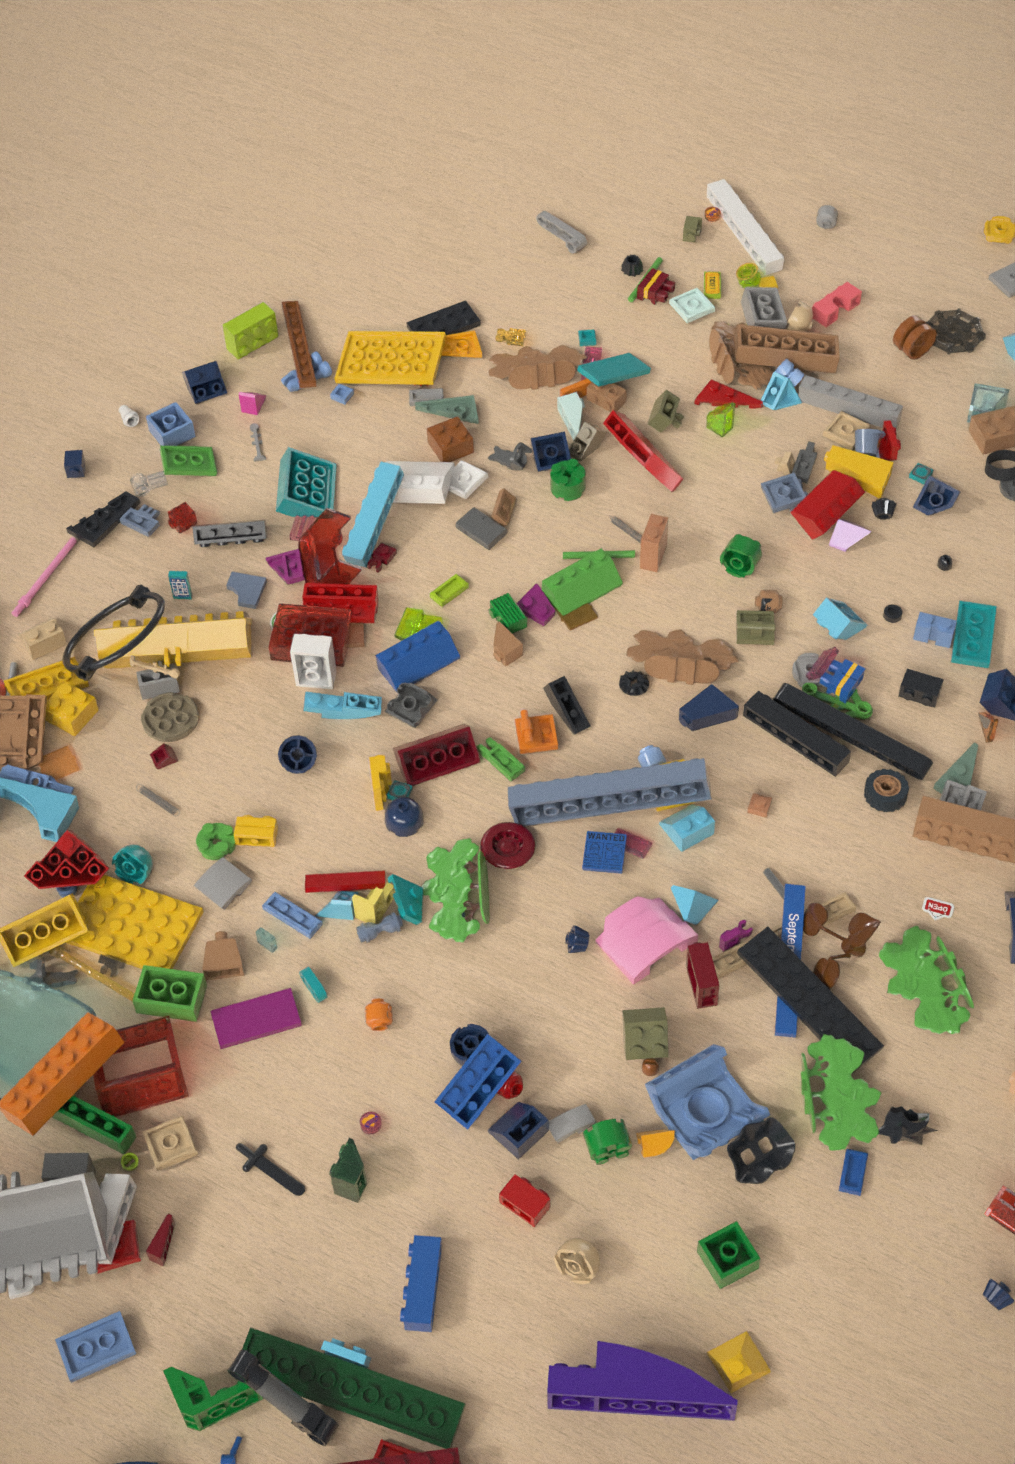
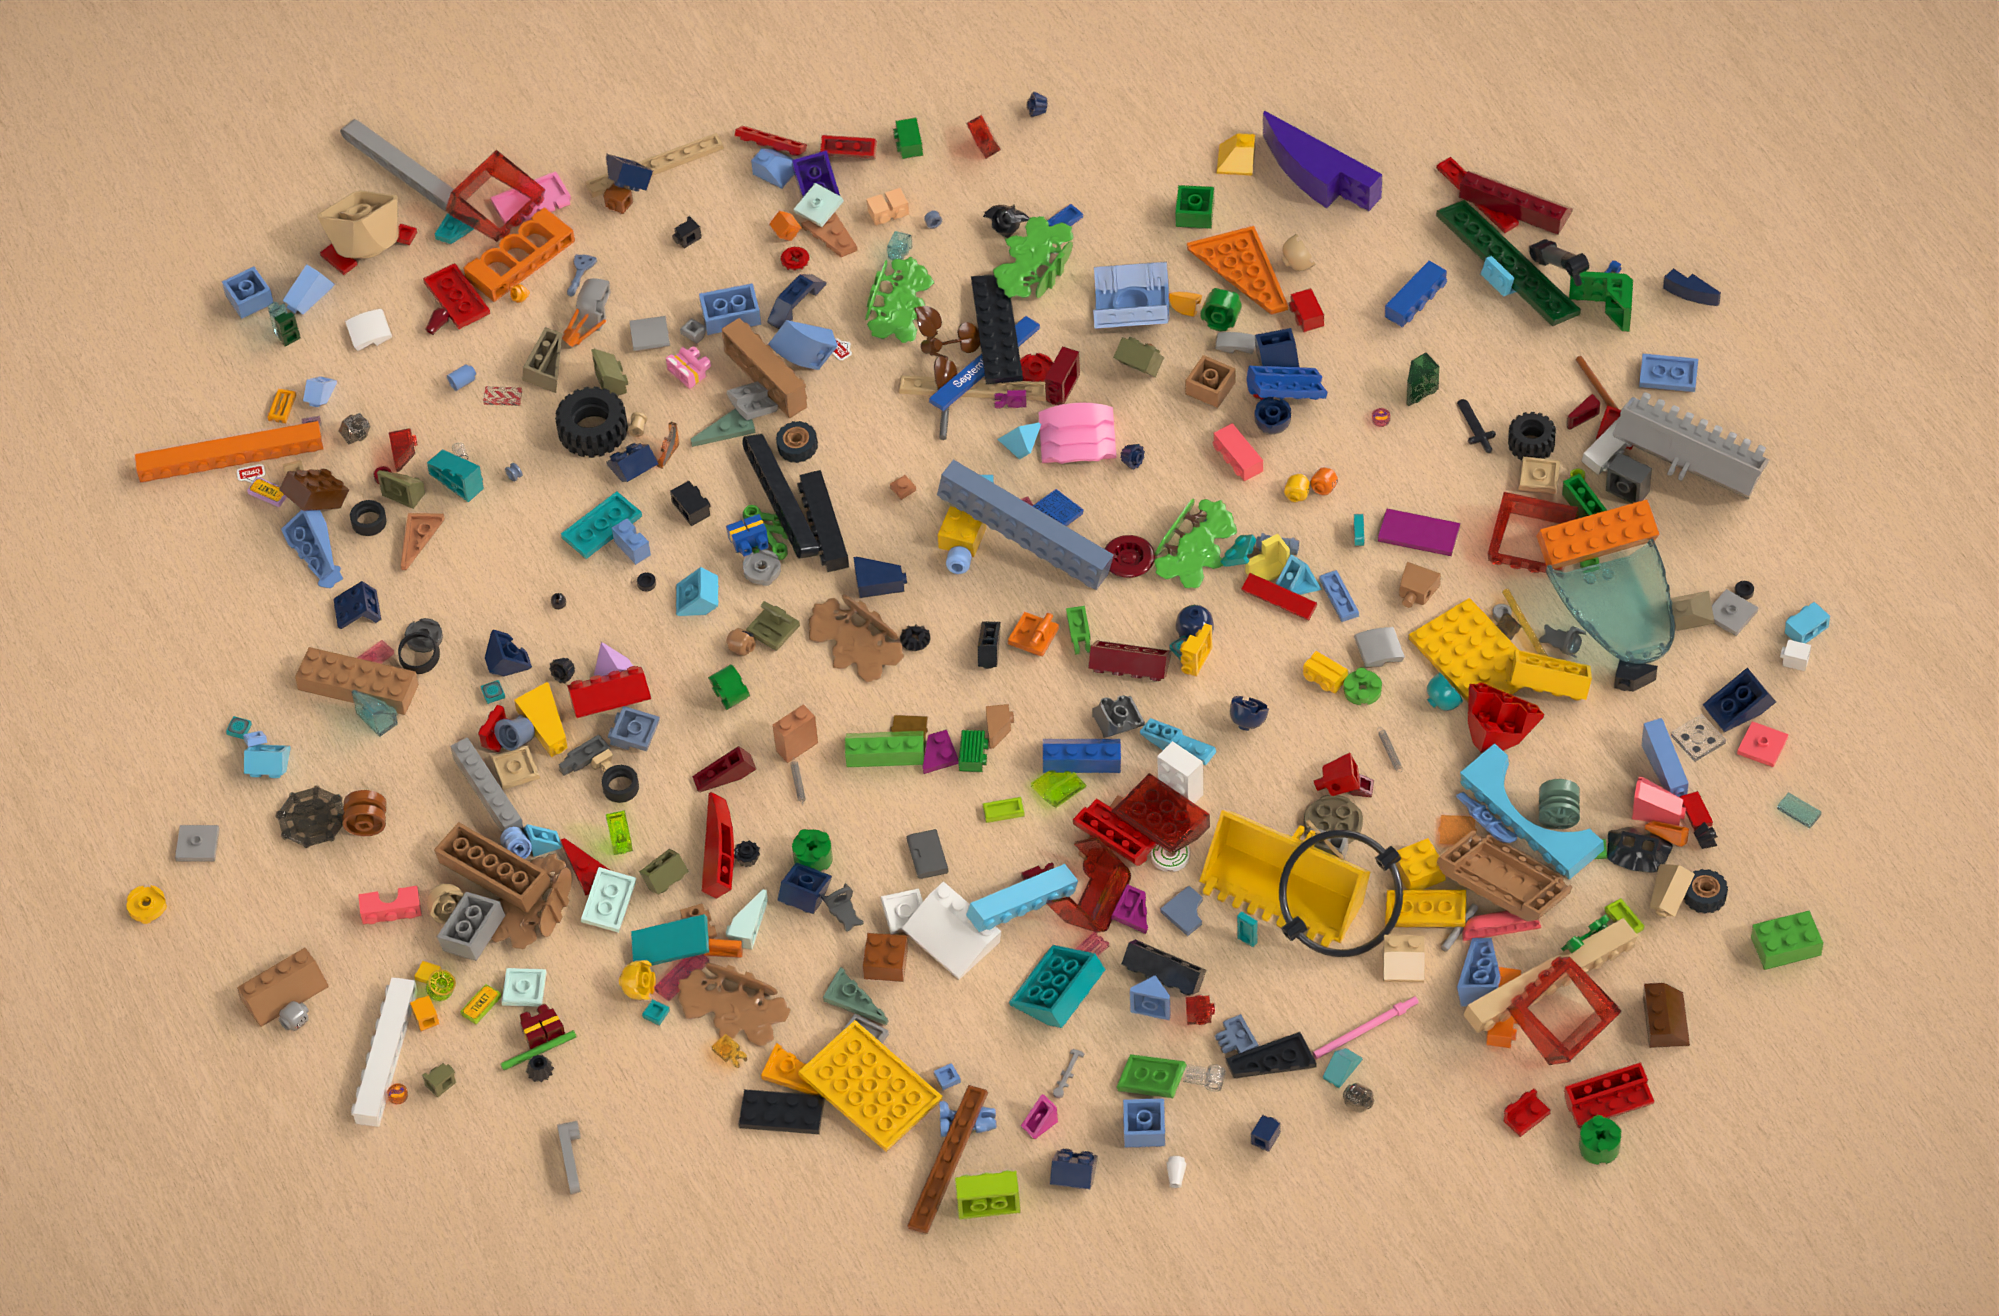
camera: 145 degrees left, 0 degrees up
bright green brick [132,965,207,1022] -> none
clear light blue tile [255,927,277,953] -> none
medium nougat plate [491,488,517,527] -> none
bright green bar [563,550,635,559] -> none
dark tan slope [569,422,607,461] -> none
black piece [727,1117,795,1184] -> none
clear pink tile [805,646,839,681] -> none
none -> medium nougat slope [237,948,329,1027]
none -> light orange brick [410,995,439,1031]
none -> light aqua plate [581,867,637,933]
none -> black tyre [601,764,639,803]
none -> yellow cylinder [619,960,656,1000]
none -> dark red slope [692,746,756,792]
none -> black piece [734,840,760,867]
none -> medium blue piece [768,320,838,370]
none -> clear light blue brick [887,231,913,260]
none -> sand blue bush [924,211,942,228]
none -> red tile [1020,353,1053,382]
none -> medium blue slope [1130,975,1170,1021]
none -> medium nougat brick [1185,355,1236,408]
none -> orange wing [1187,226,1288,315]
none -> coral brick [1213,423,1263,481]
none -> yellow head [1284,474,1311,502]
none -> red torso [1314,753,1360,796]
none -> teal slope [1323,1048,1363,1088]
none -> clear smoke head [1343,1083,1374,1113]
none -> light grey tile [1492,604,1512,623]
none -> black tyre [1508,412,1556,460]
none -> dark orange bar [1576,356,1618,409]

